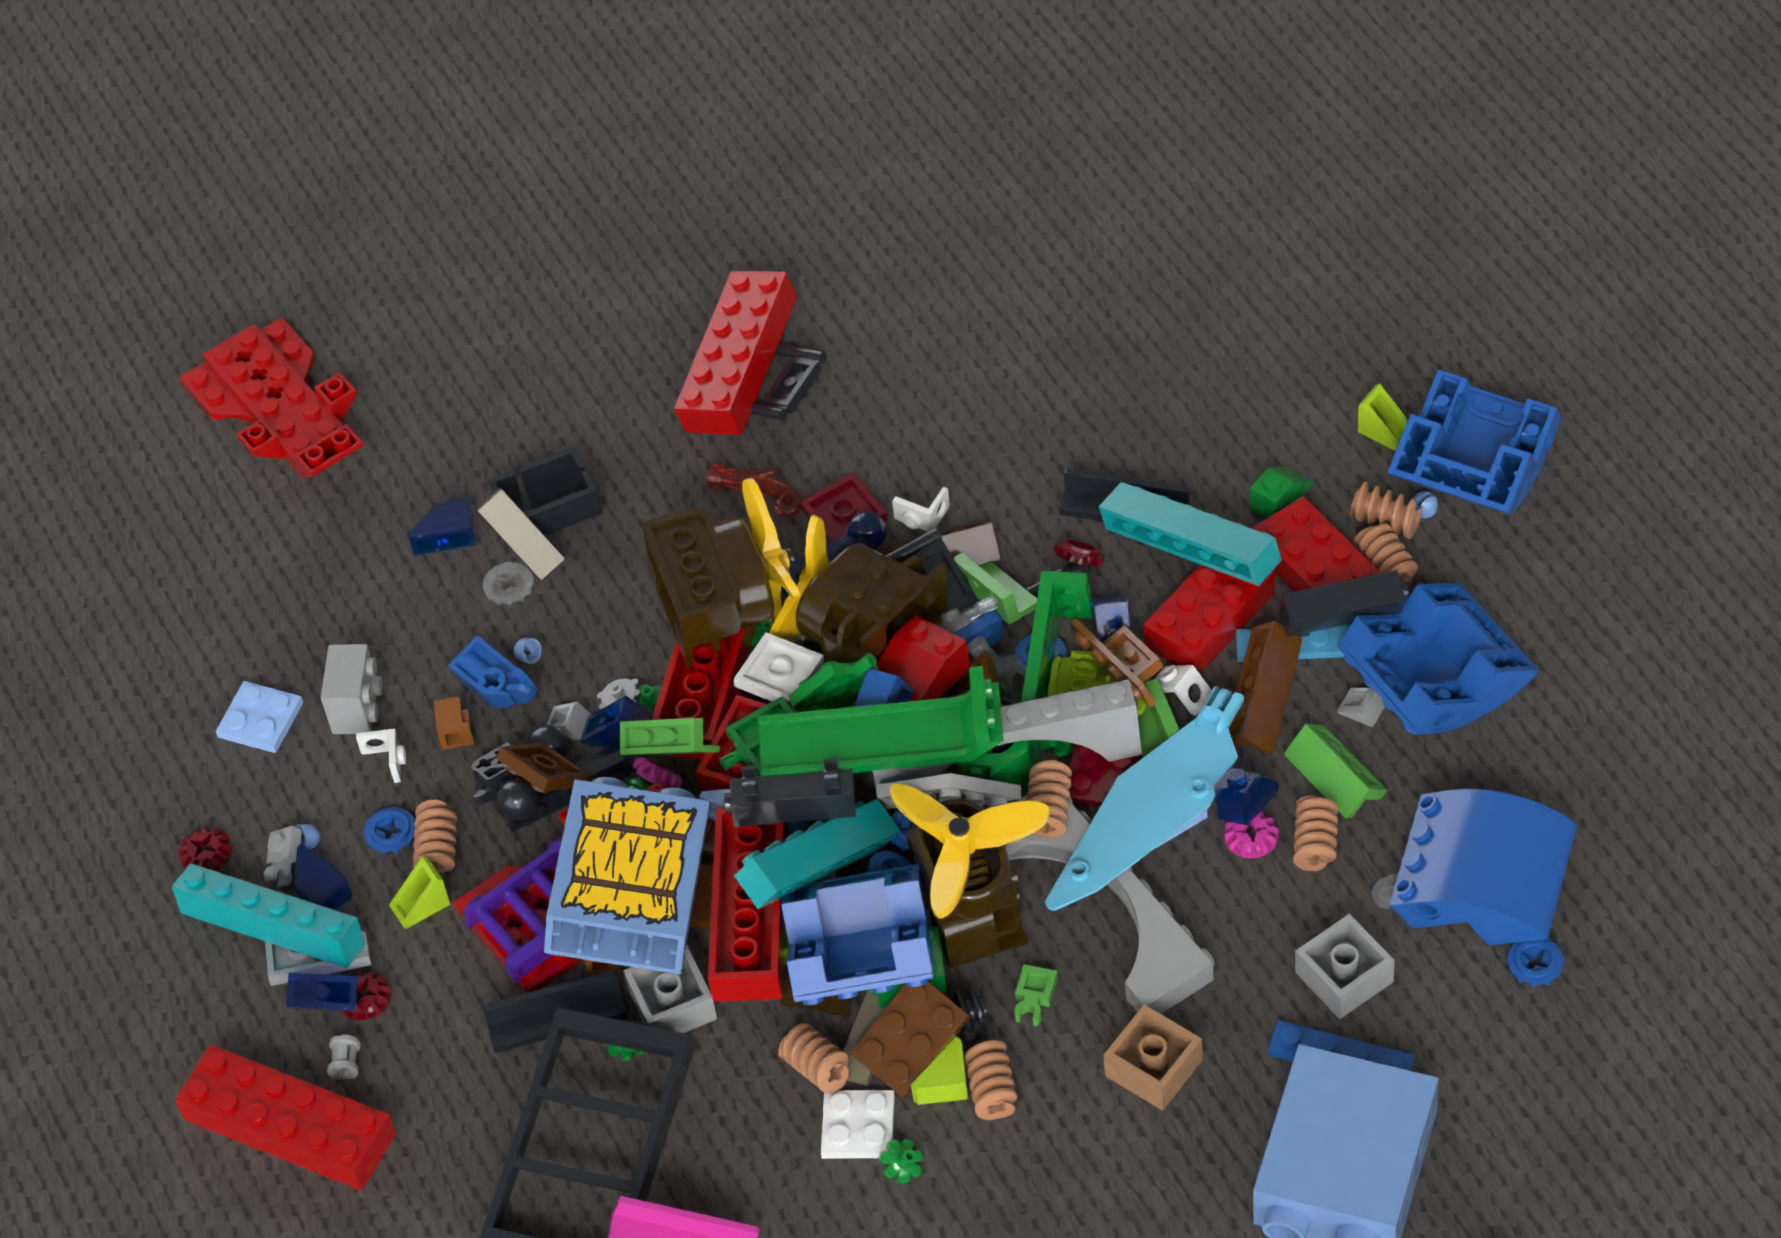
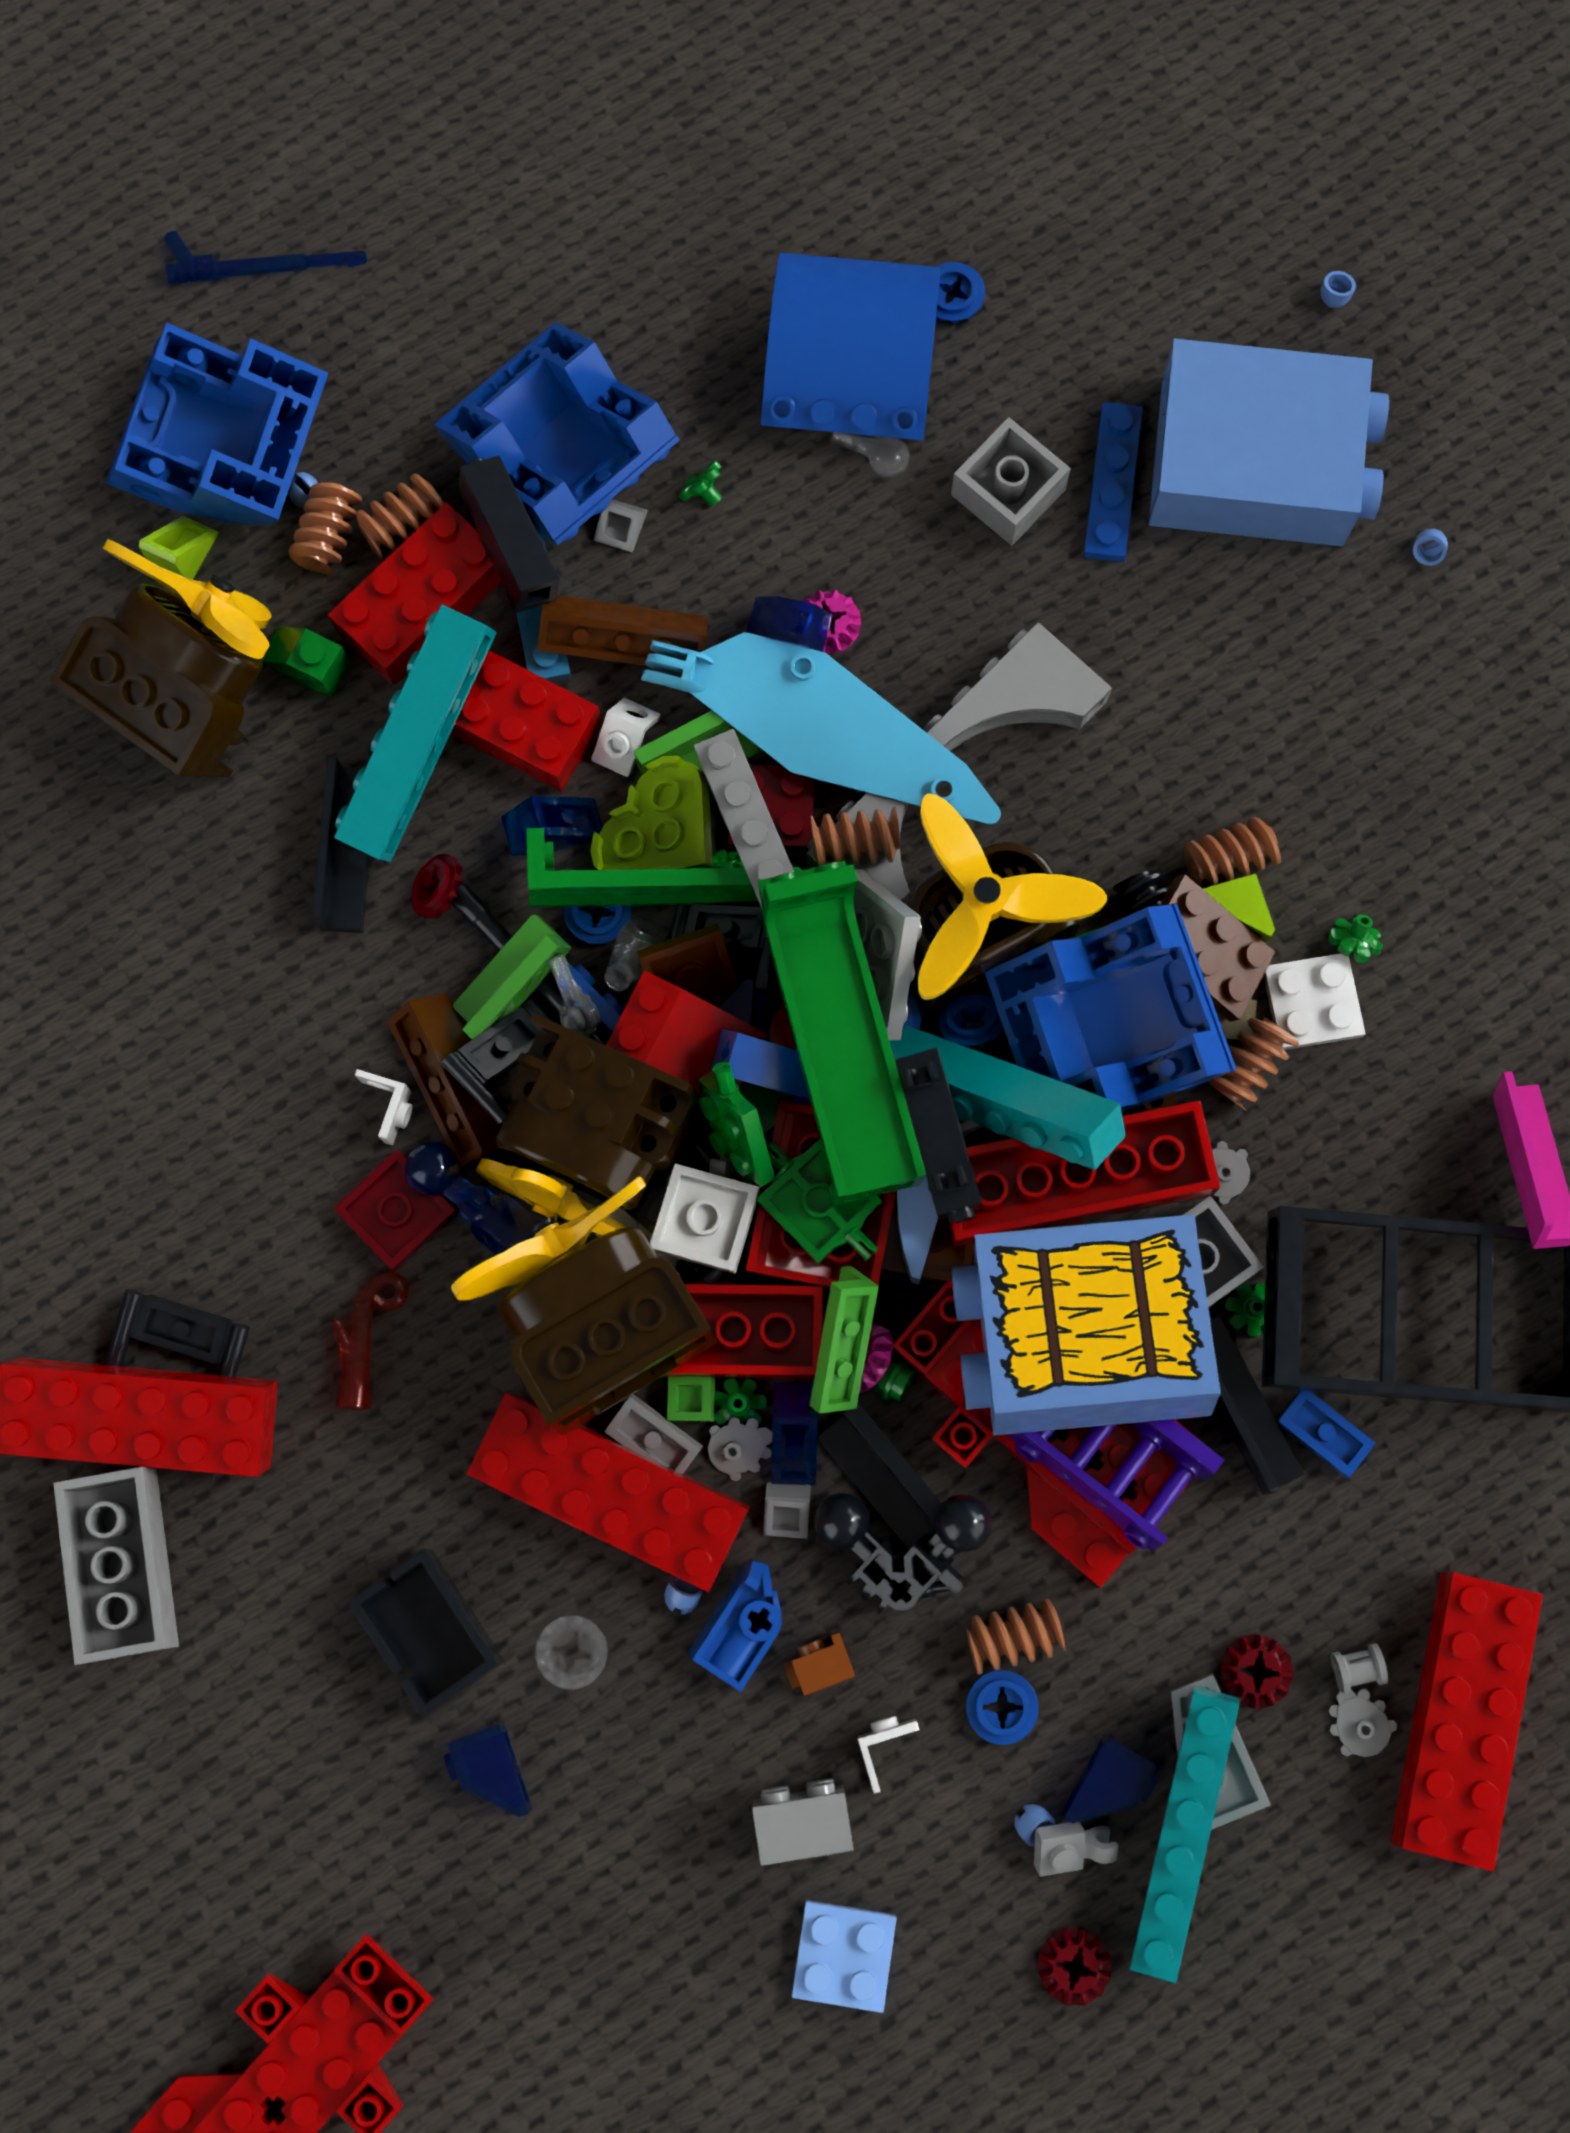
camera: 105 degrees left, 25 degrees up
clear blue slope [286,972,358,1011] -> none
lime slope [389,856,451,929] -> none
tile [476,488,565,580] -> none
reddish brown plate [496,742,589,793] -> none
bright green plate [1015,964,1058,1026] -> none
dark orange bracket [1071,618,1164,708] -> none
medium nougat brick [1104,1005,1203,1111] -> none
bright green panel [1285,724,1387,818] -> none
nougat piece [1293,796,1338,871] -> none
none -> dark brown brick [49,539,271,778]
none -> light grey brick [53,1467,179,1665]
none -> clear blue piece [164,231,367,284]
none -> red brick [467,1392,751,1593]
none -> light grey plate [604,1394,703,1474]
none -> bright green plate [667,1376,715,1422]
none -> green plant [678,460,722,507]
none -> light grey piece [1205,1141,1250,1205]
none -> blue plate [1276,1390,1376,1478]
none -> light grey piece [1329,1689,1397,1757]

